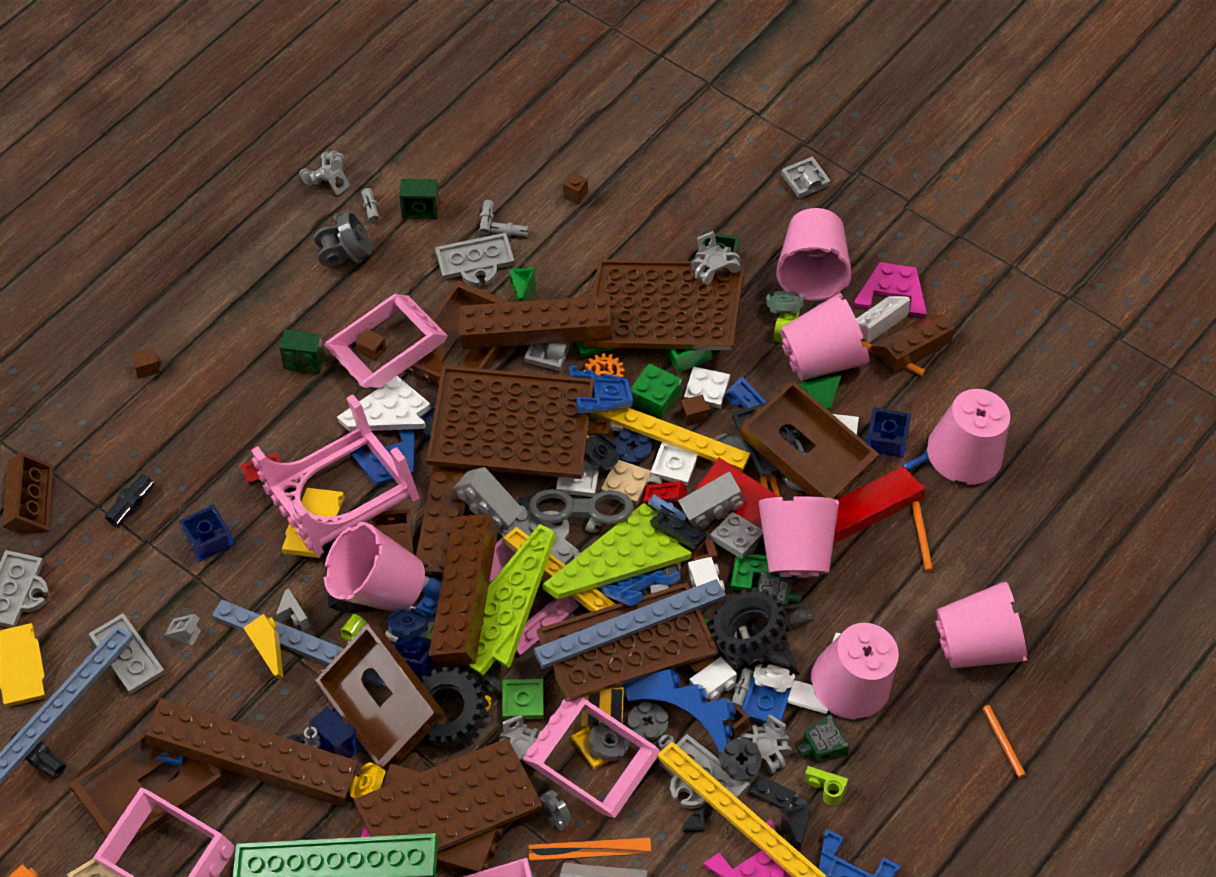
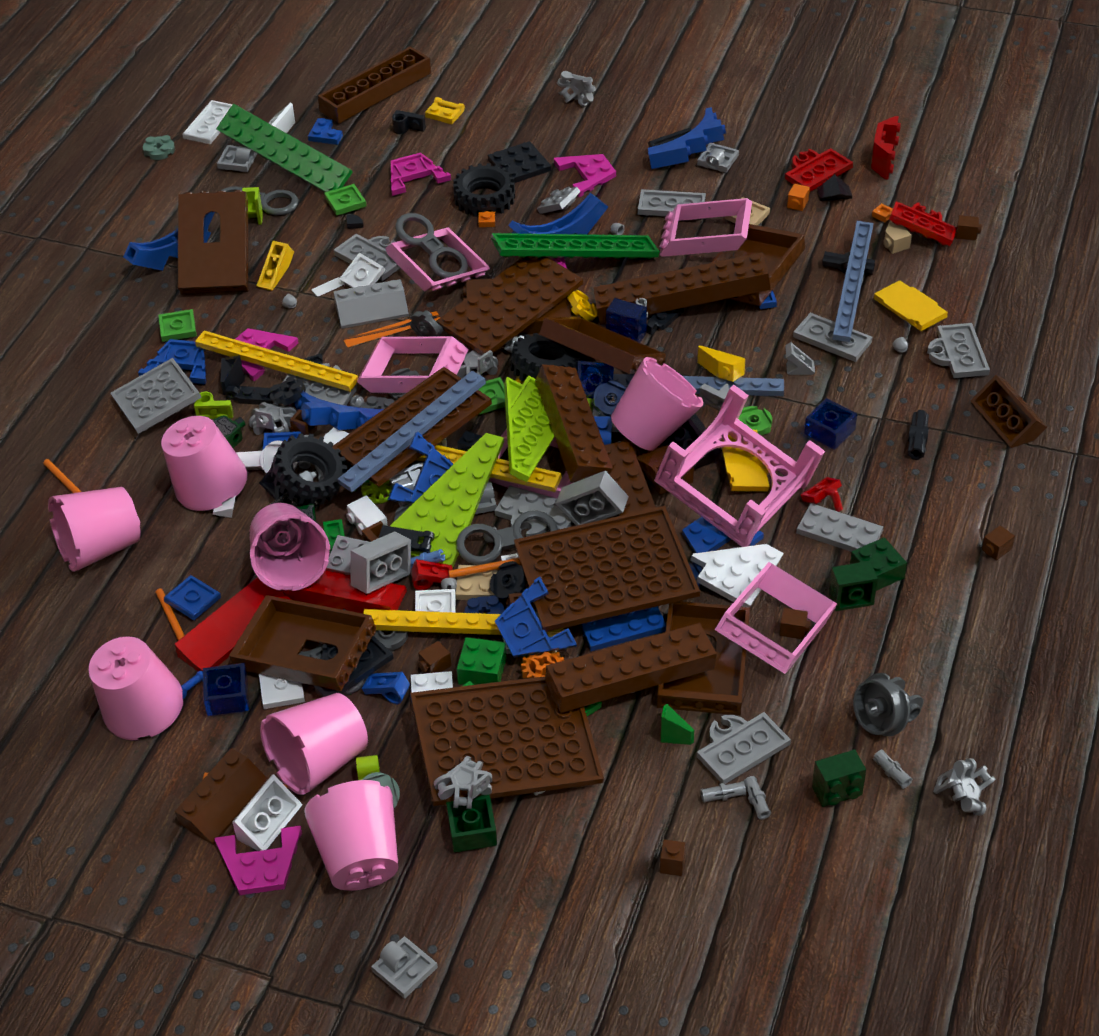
camera: 160 degrees right, 10 degrees down
none -> light grey plate [111,358,202,434]
none -> blue plate [164,575,221,620]
none -> orange bar [448,558,521,578]
none -> bright green plate [738,406,772,436]
none -> light grey plate [796,503,883,551]
none -> dark green brick [850,537,907,591]
none -> light grey hinge [892,337,908,353]

